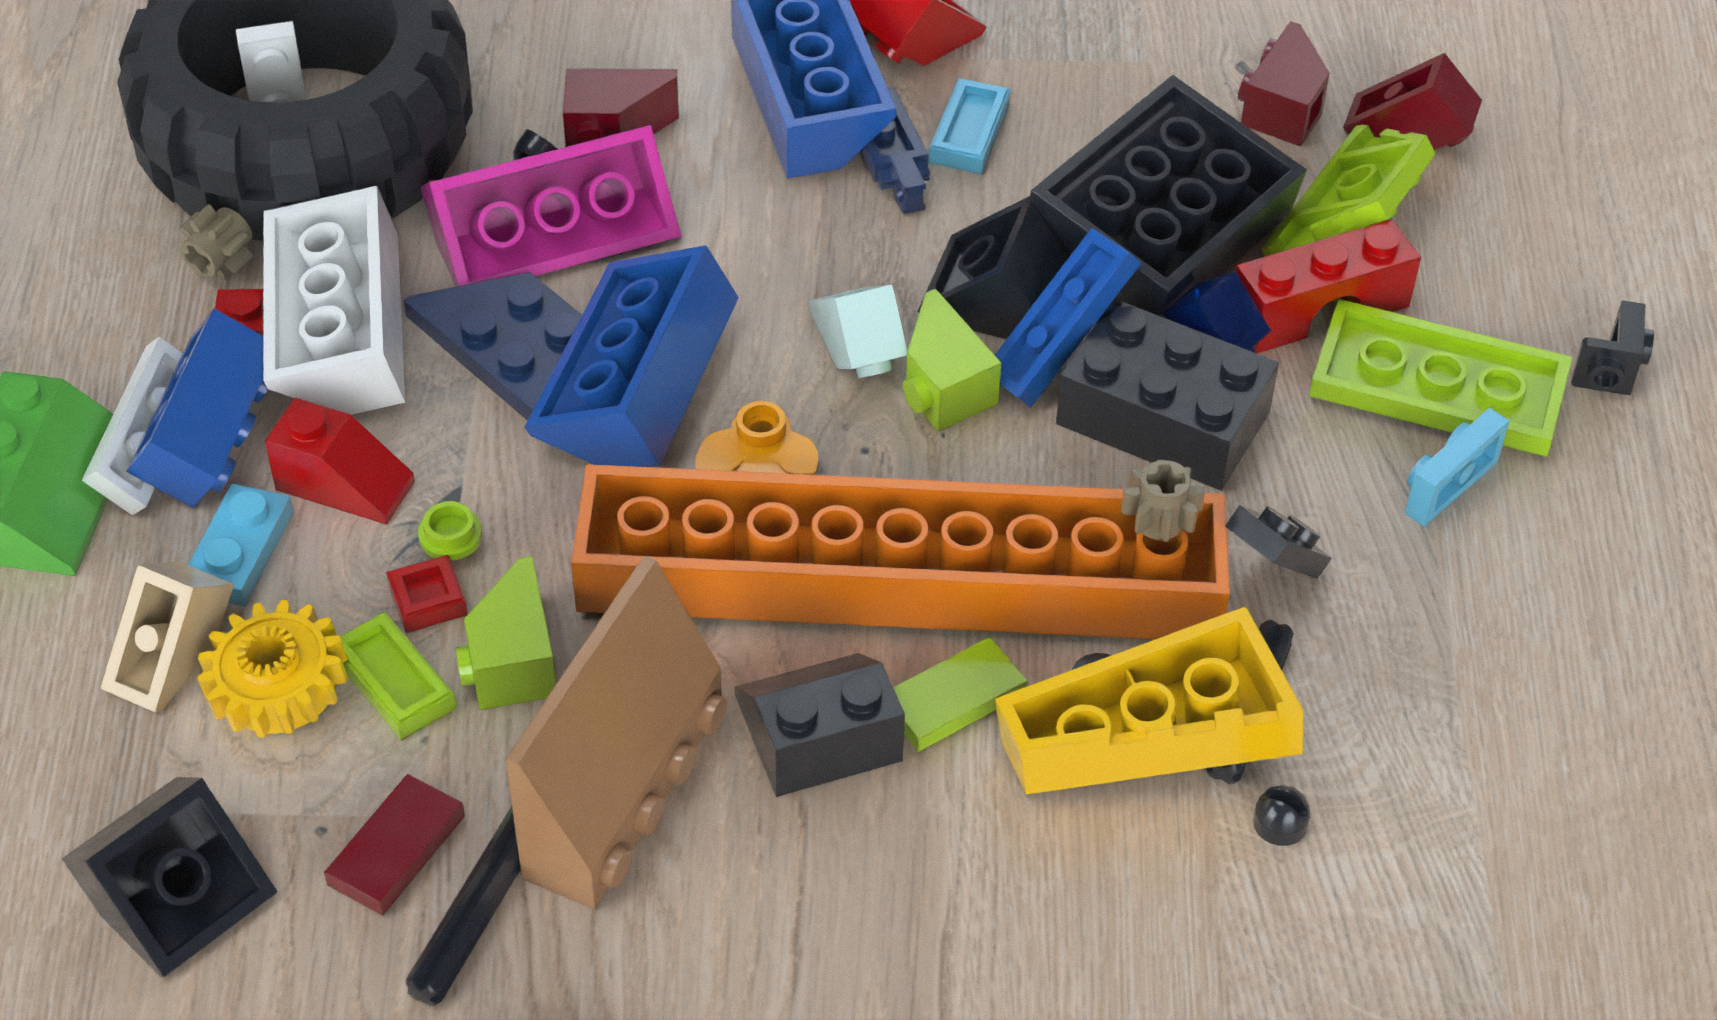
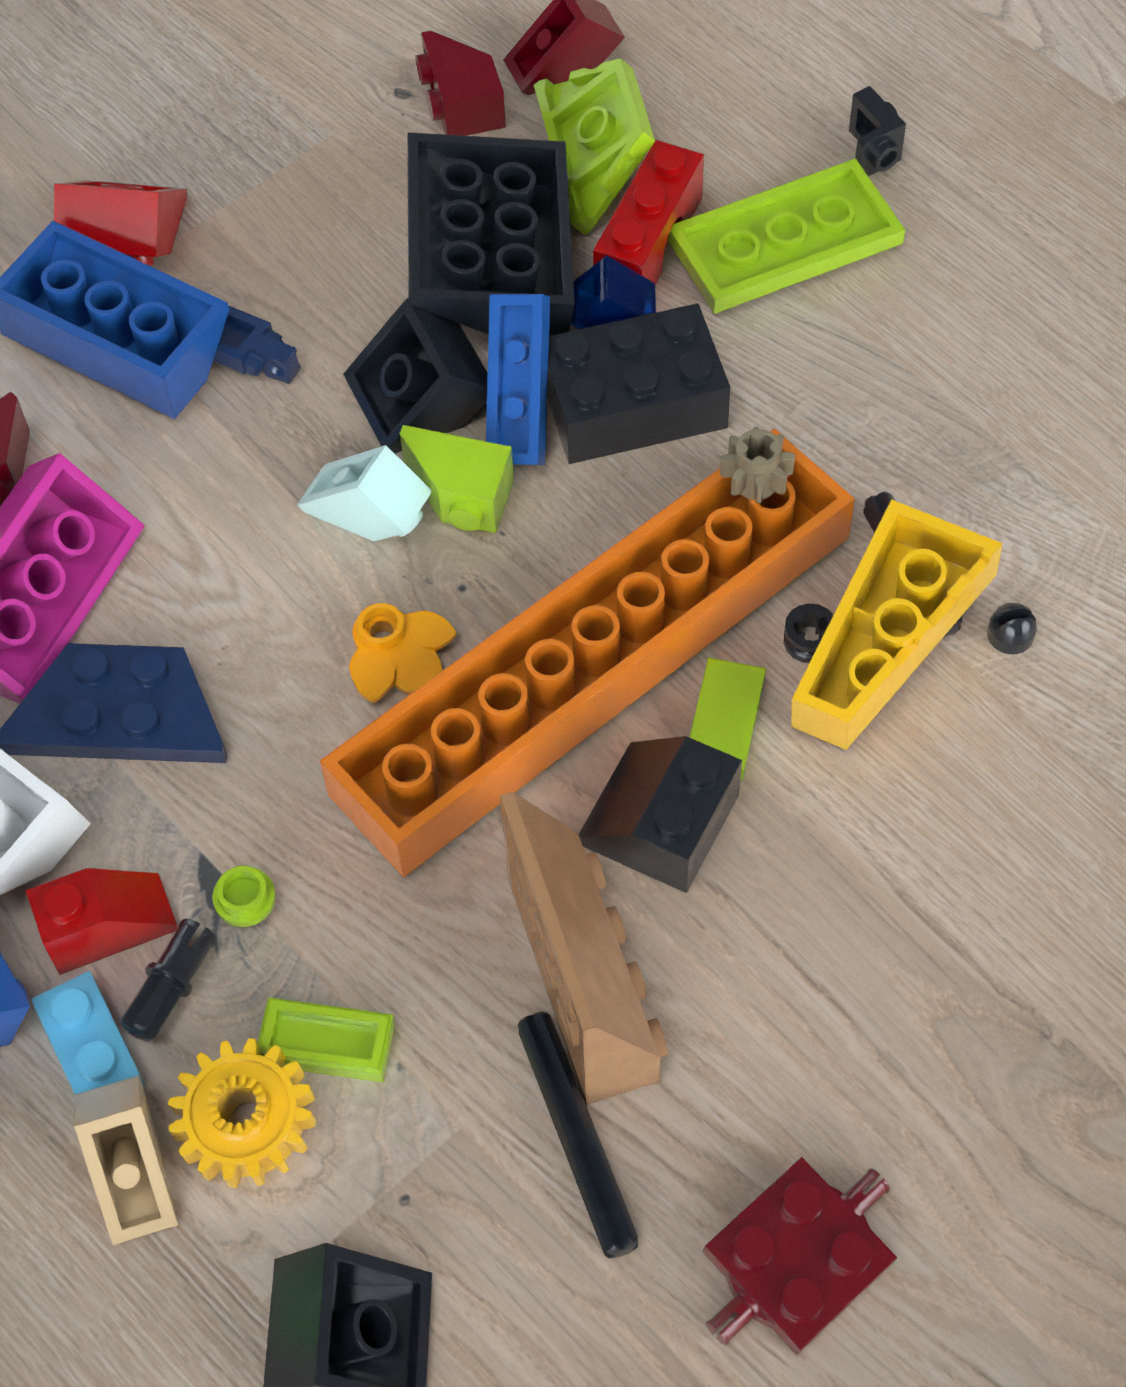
camera: 40 degrees left, 10 degrees up
dark red tile [324,774,465,916] -> none
red tile [386,555,468,633] -> none
lime slope [455,556,556,710] -> none
blue slope [524,245,739,467] -> none
medium azure tile [928,78,1011,174] -> none
black plate [1225,505,1332,579] -> none
medium azure plate [1405,408,1510,527] -> none
none -> black axle [121,919,217,1042]

